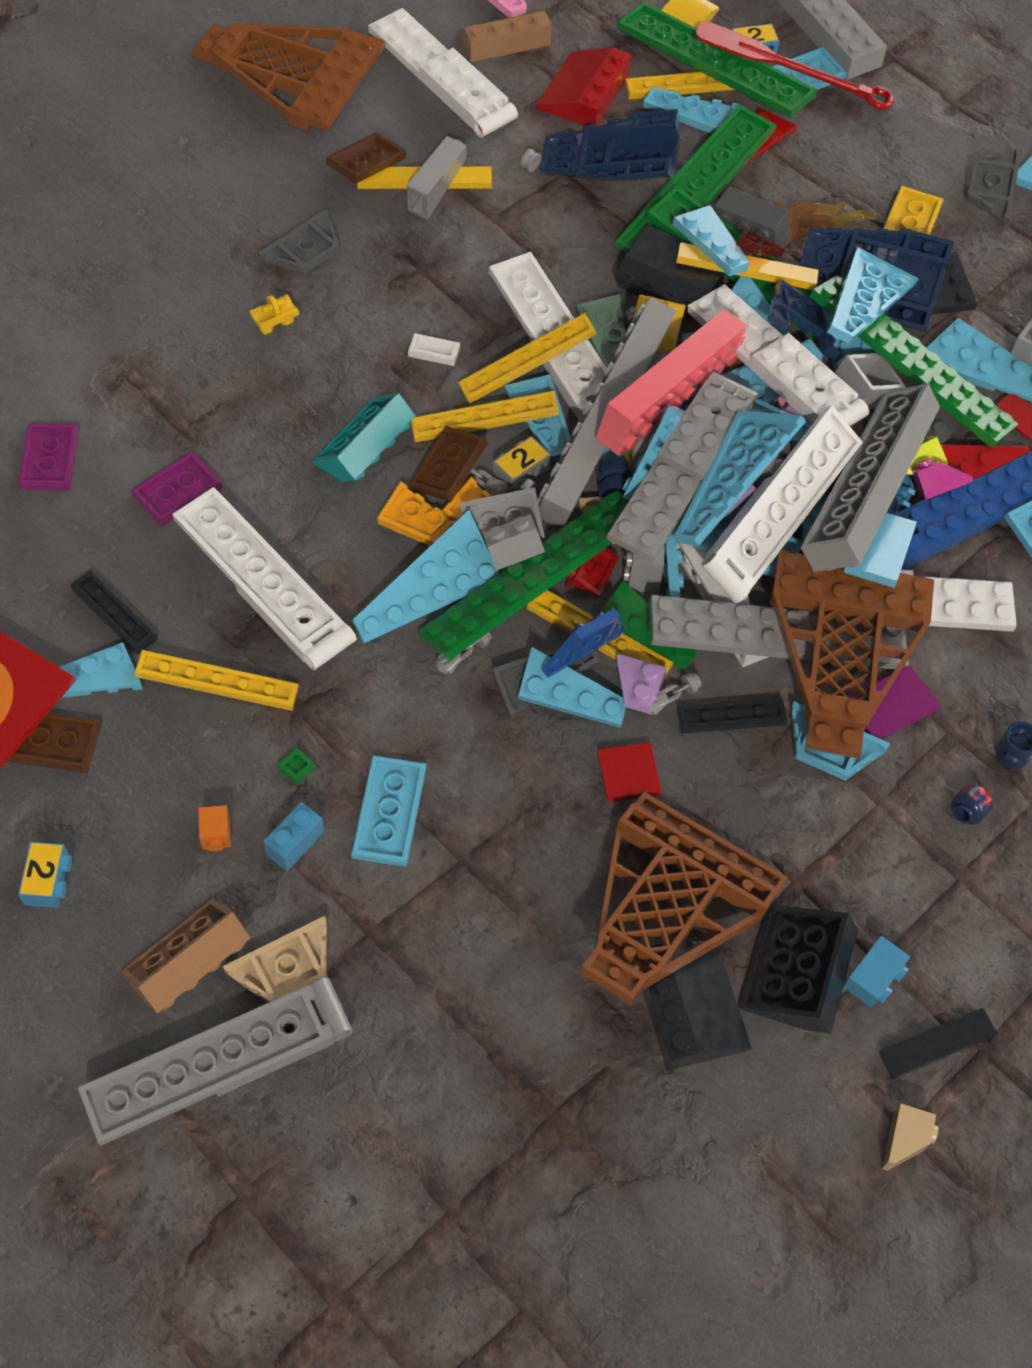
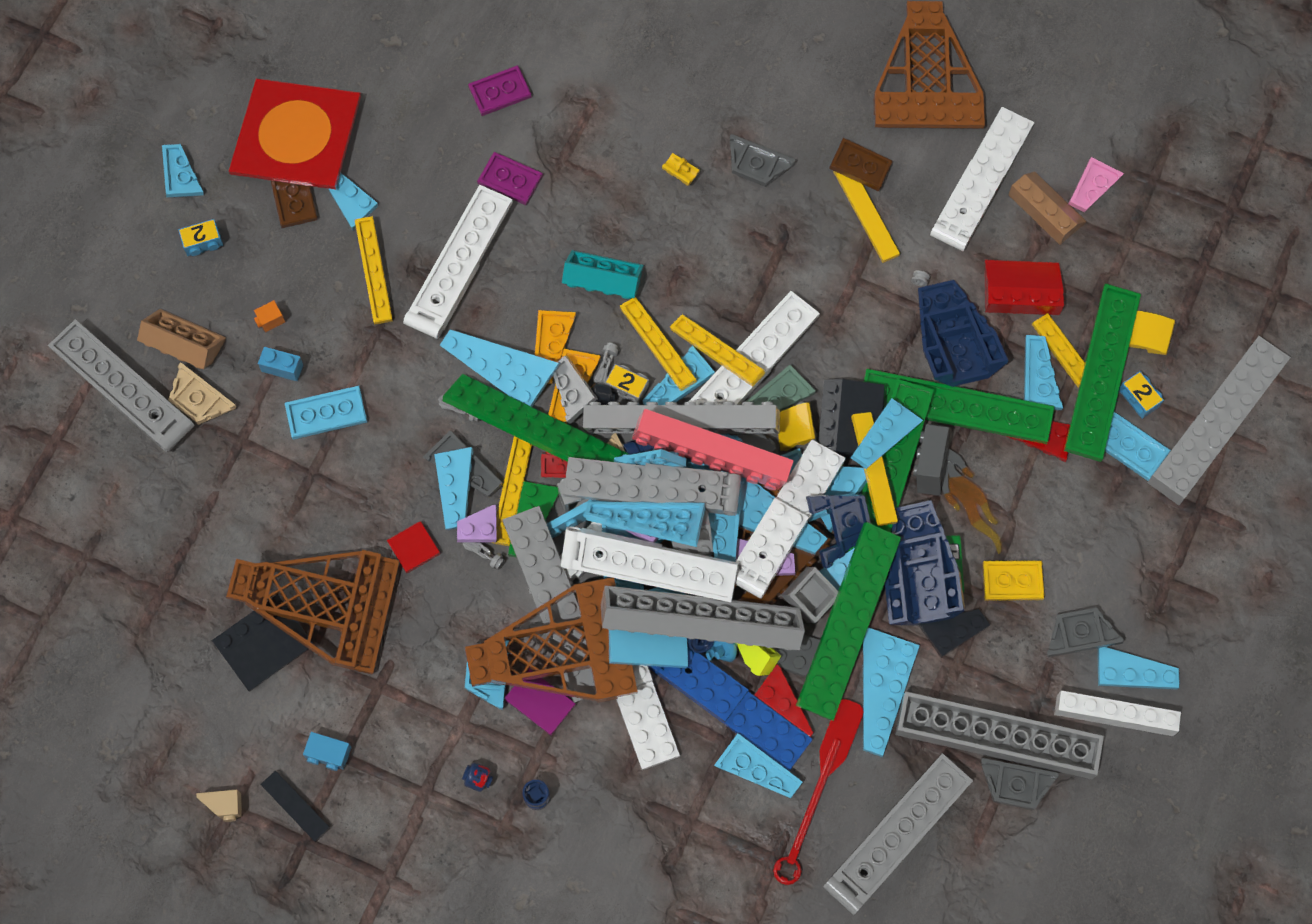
camera: 70 degrees right, 10 degrees up
black tile [70,570,158,655] -> none
green tile [277,747,316,786] -> none
light grey slope [407,136,467,220] -> none
white tile [408,333,460,366] -> none
reddish brown tile [409,426,488,502] -> none
light grey brick [483,514,545,570] -> none
blue wing [542,608,624,678] -> none
black tile [677,698,787,734] -> none
red piece [696,21,894,110] -> none
clear red wing [736,229,785,258] -> none
black slope [738,904,858,1034] -> none
medium azure wing [827,247,919,343] -> none
dark pink slope [911,458,974,500] -> none

